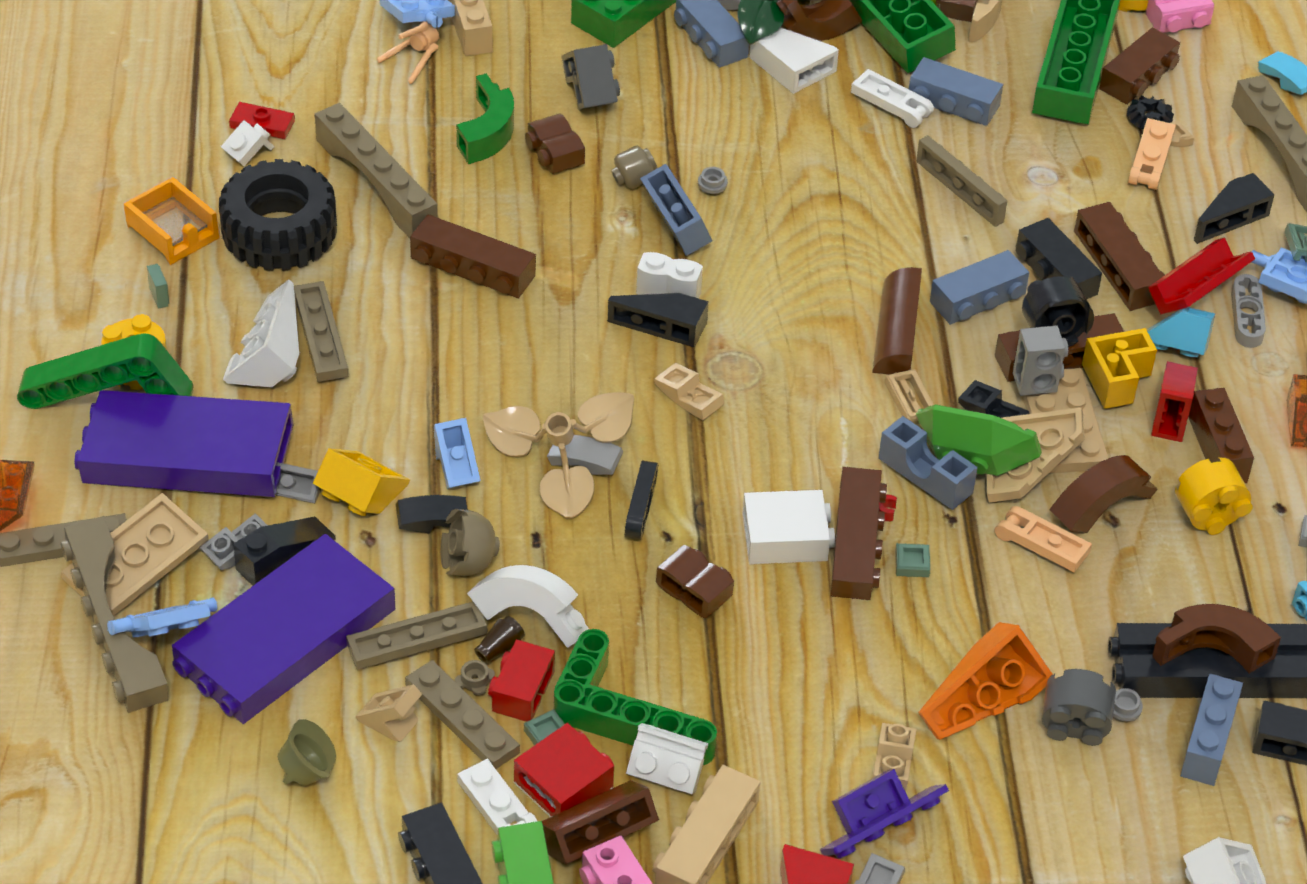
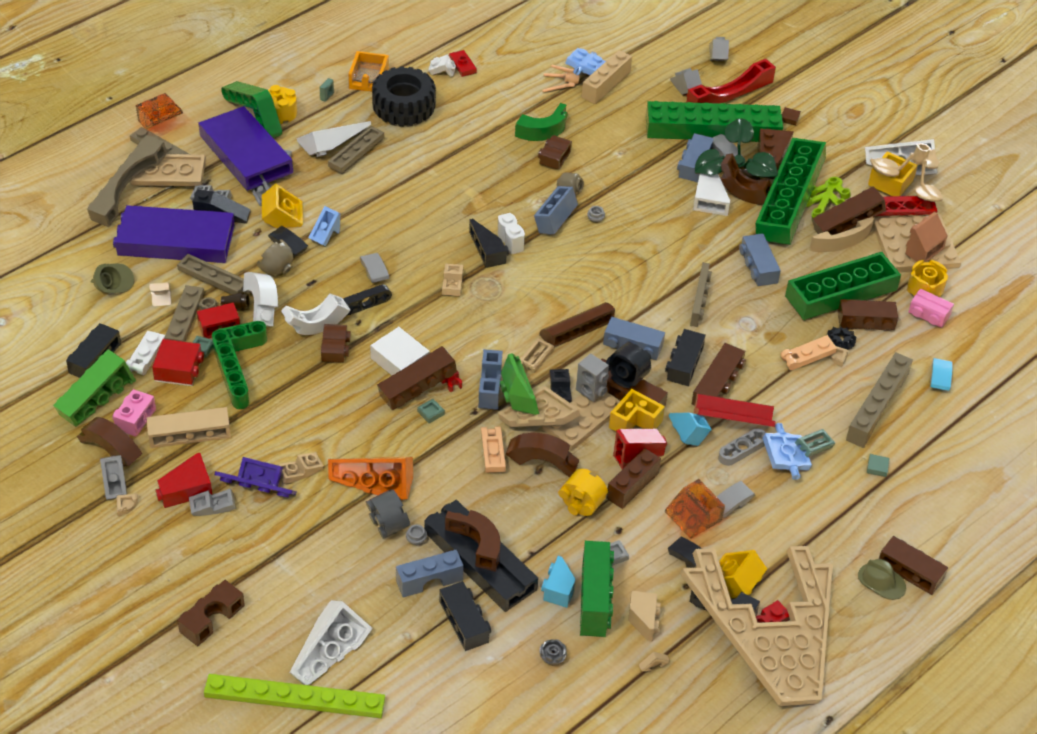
camera: 50 degrees right, 0 degrees up
light blue plate [107,597,217,638] -> none
dark tan arch [315,103,438,238] -> none
reddish brown brick [410,214,536,299] -> none
tan plant [483,392,634,519] -> none
reddish brown brick [542,780,659,864] -> none
dark grey brick [561,44,620,110] -> none
white plate [626,723,708,794] -> none
white plate [851,69,934,128] -> none
black slope [1194,173,1275,244] -> none
none -> white arch [281,293,350,335]

